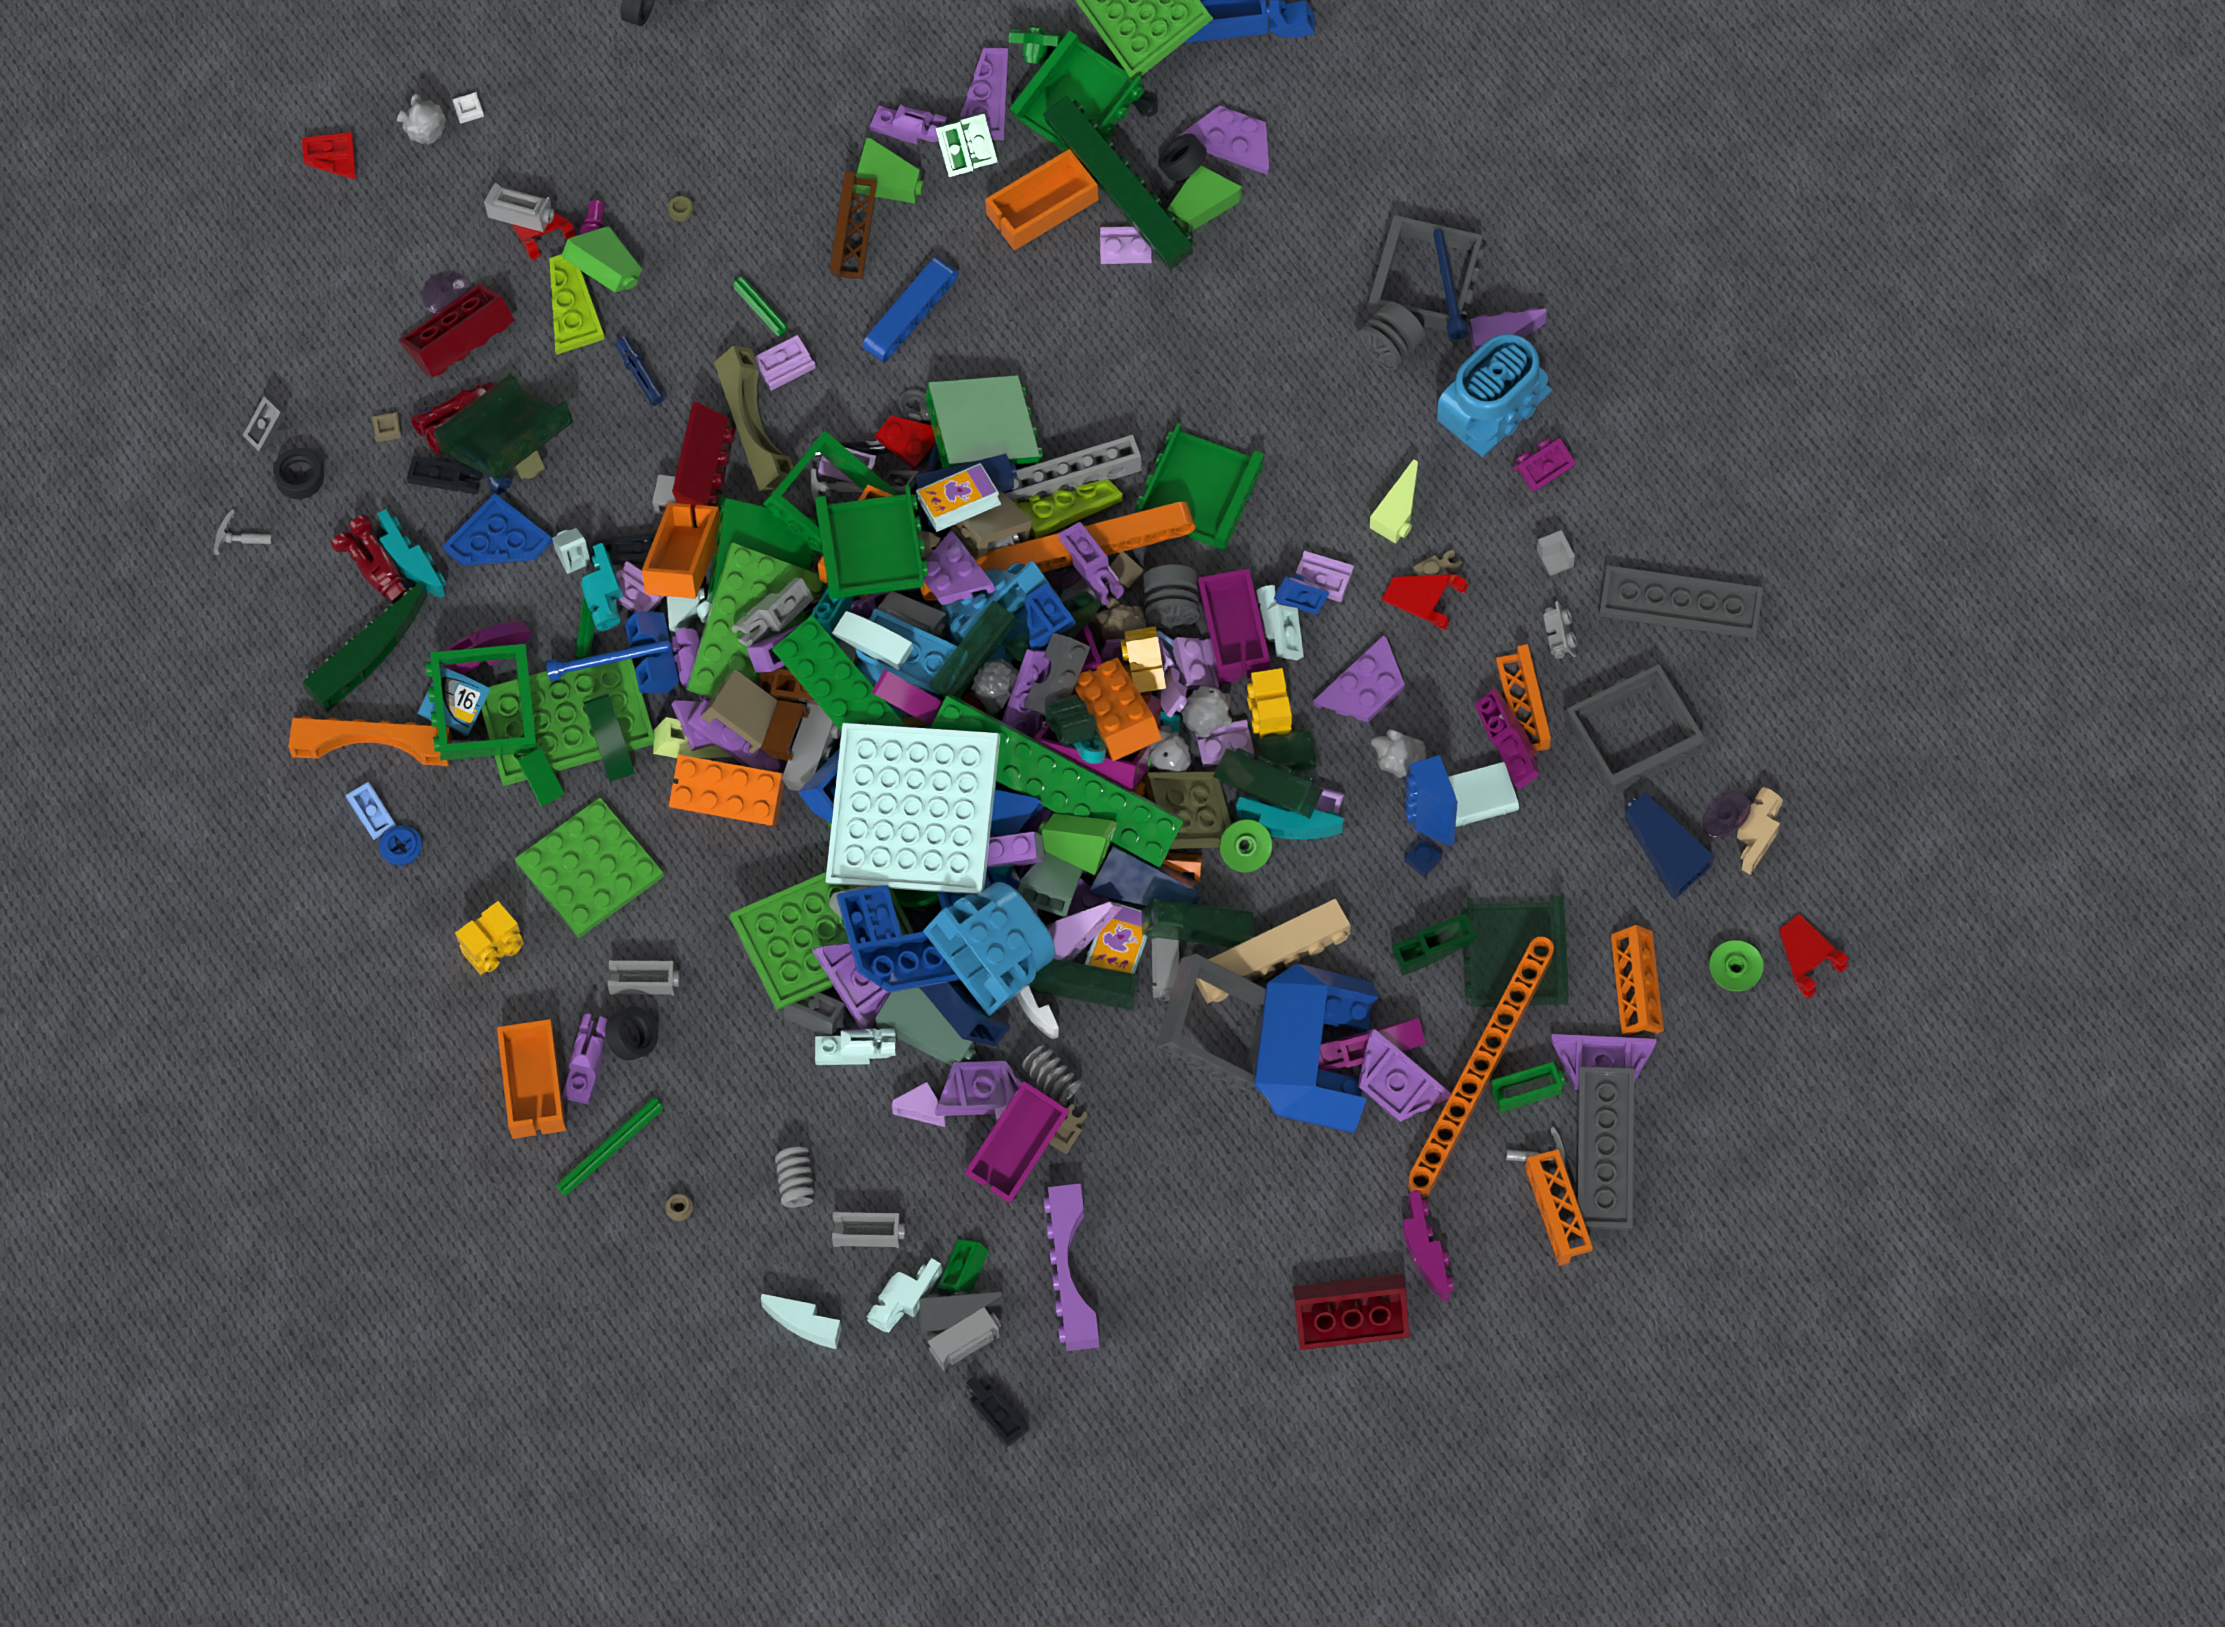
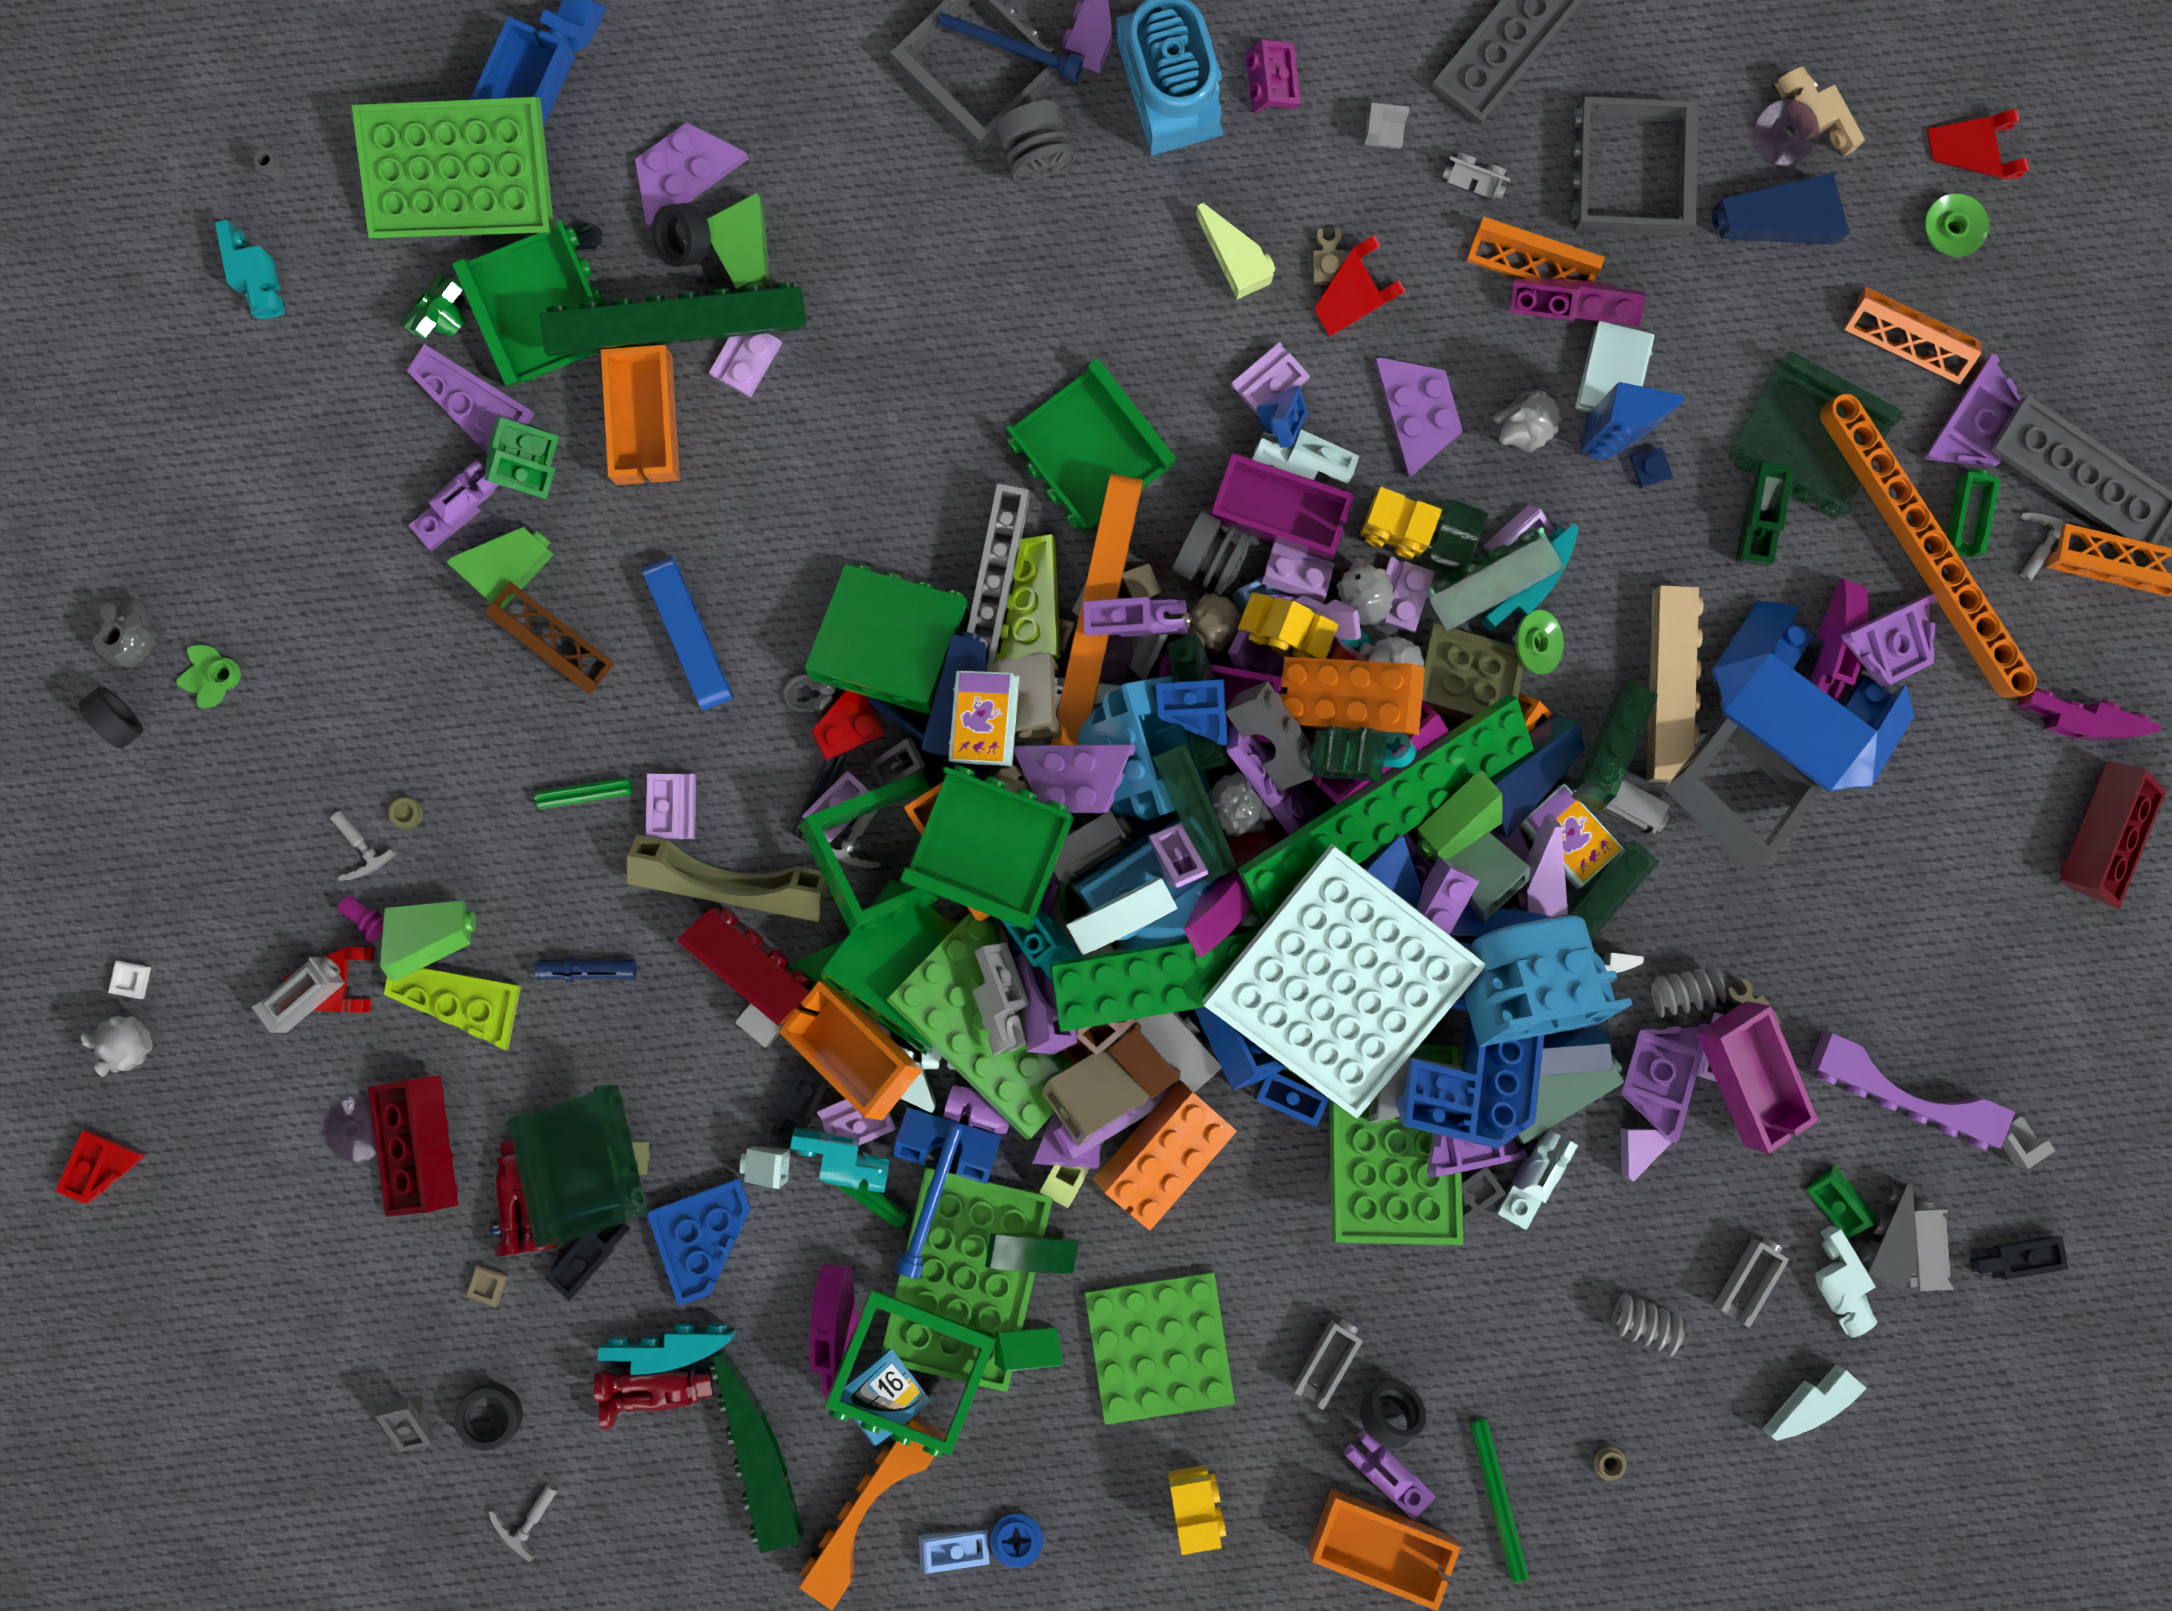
camera: 65 degrees left, 20 degrees up
none -> bright green plate [176,645,241,708]
none -> light grey piece [330,811,398,881]
none -> lavender slope [1149,823,1208,888]
none -> blue brick [1253,1073,1329,1128]
none -> light grey panel [2002,1117,2055,1169]

